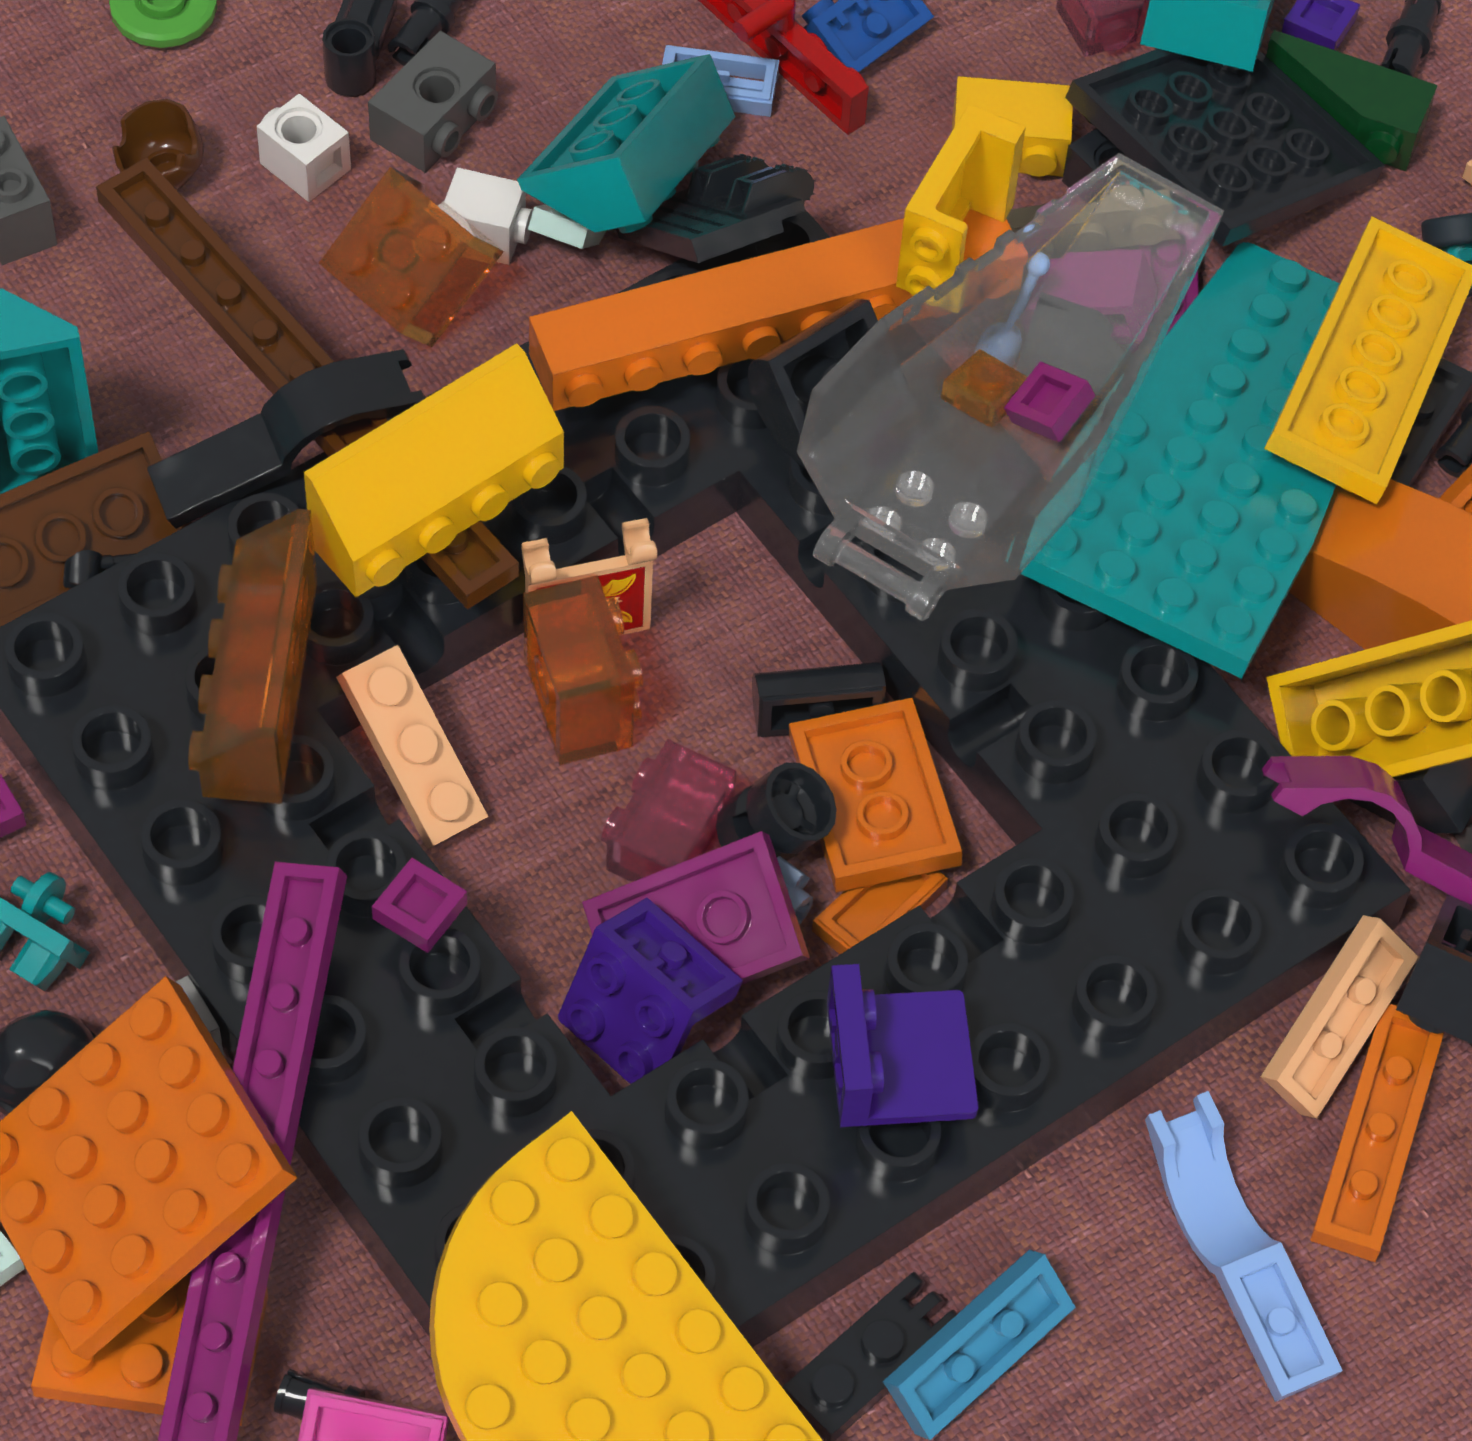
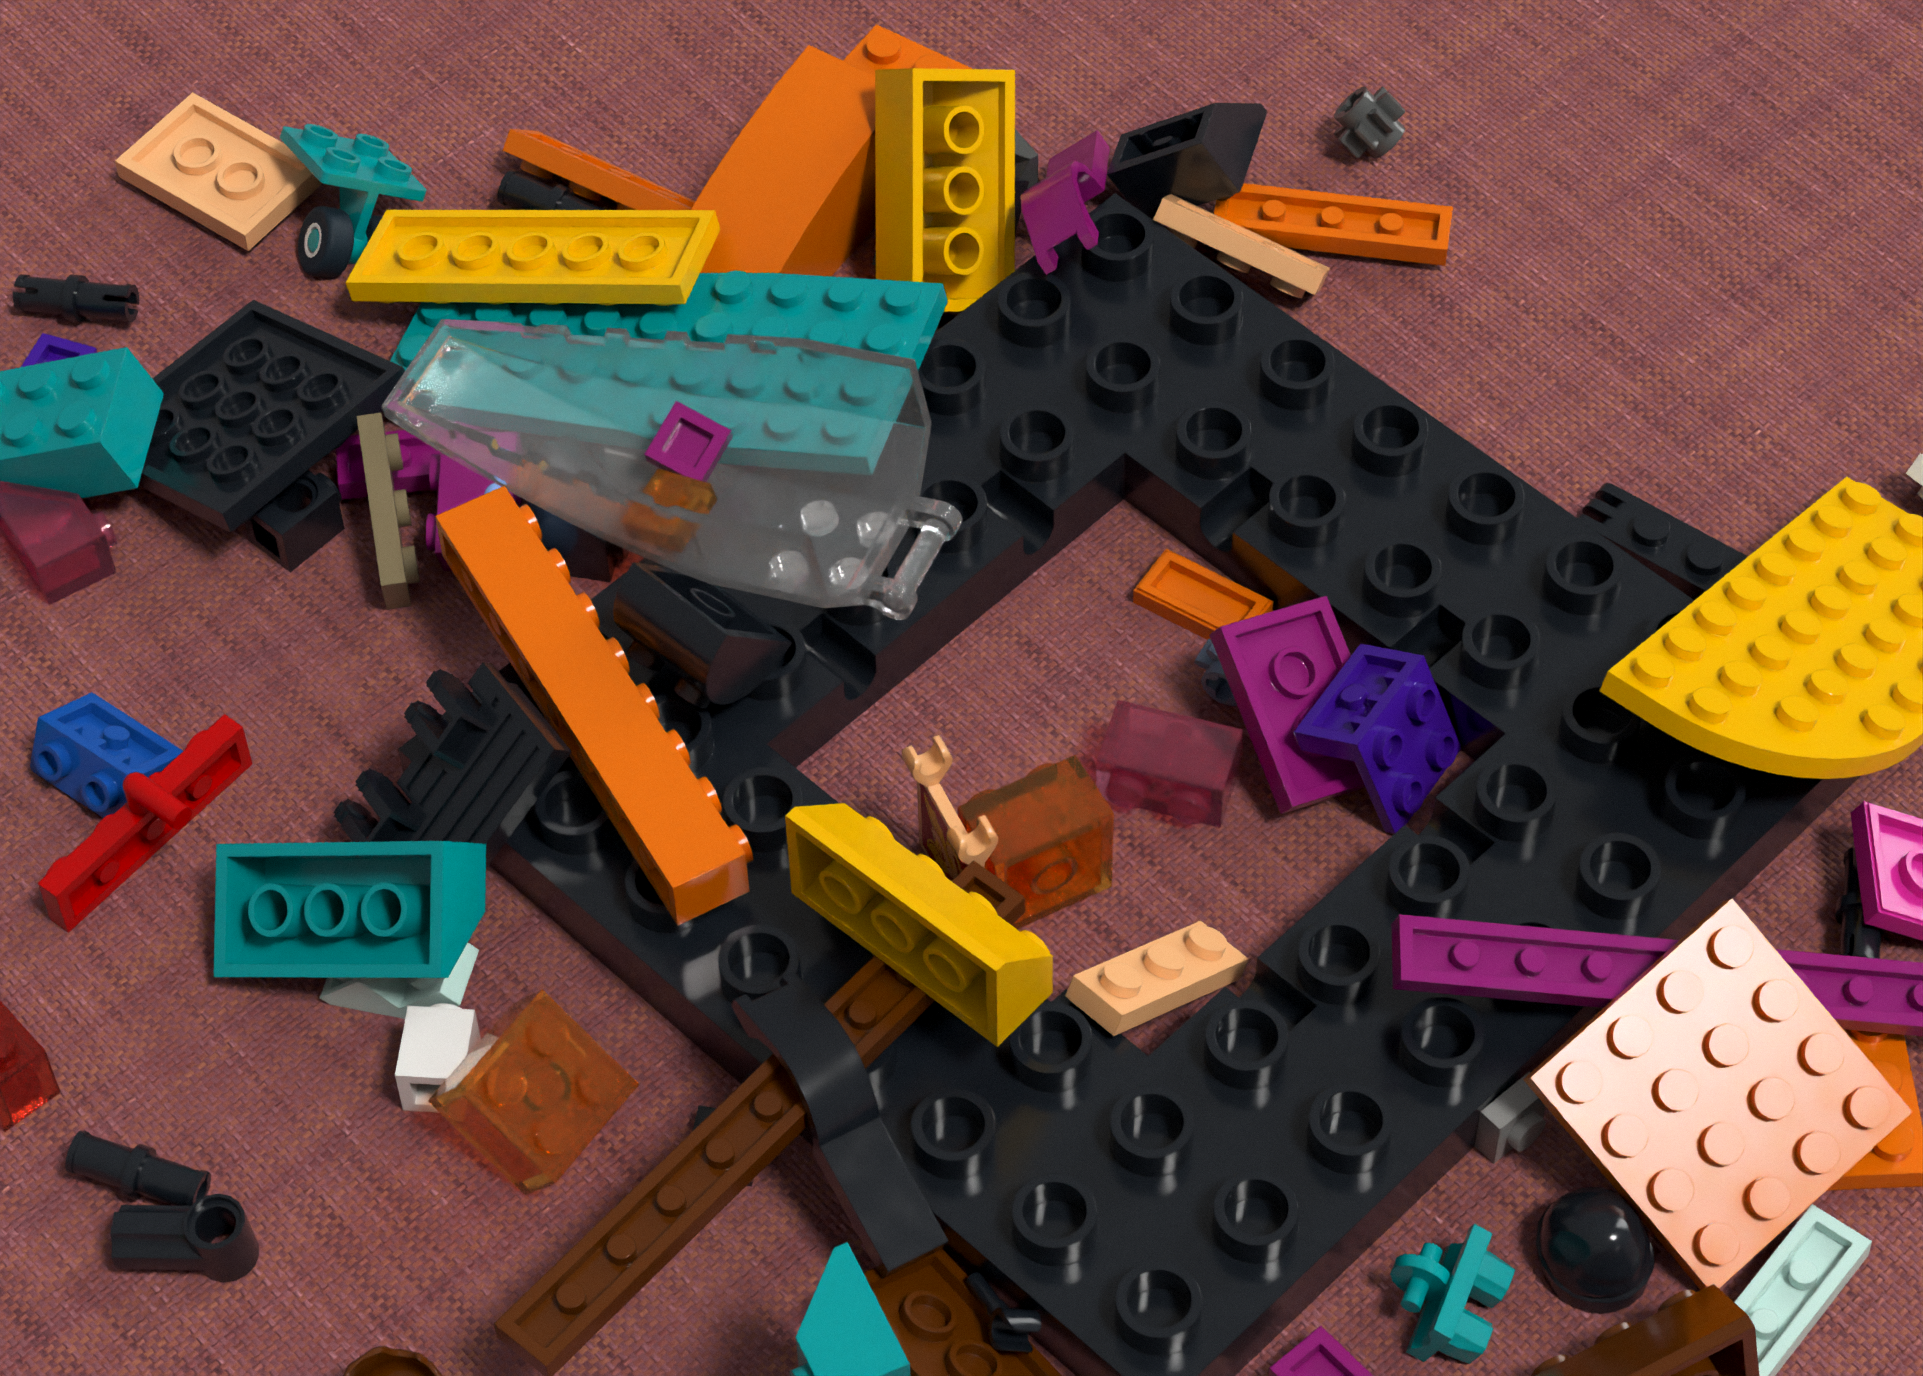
camera: 95 degrees left, 5 degrees down
clear orange slope [188,509,317,804] -> none
white brick [257,94,351,202] -> none
dark grey brick [368,30,498,173] -> none
magenta plate [372,858,468,953] -> none
light blue tile [662,45,779,117] -> none
black wheel [716,762,837,861] -> none
black brick [752,662,886,737] -> none
orange plate [789,698,962,893] -> none
dark purple bracket [827,964,978,1127] -> none
dark azure plate [883,1250,1076,1440] -> none
yellow panel [896,104,1026,308] -> none
yellow brick [952,76,1073,177] -> none
light blue piece [1145,1091,1343,1402] -> none
dark green slope [1266,30,1438,171] -> none

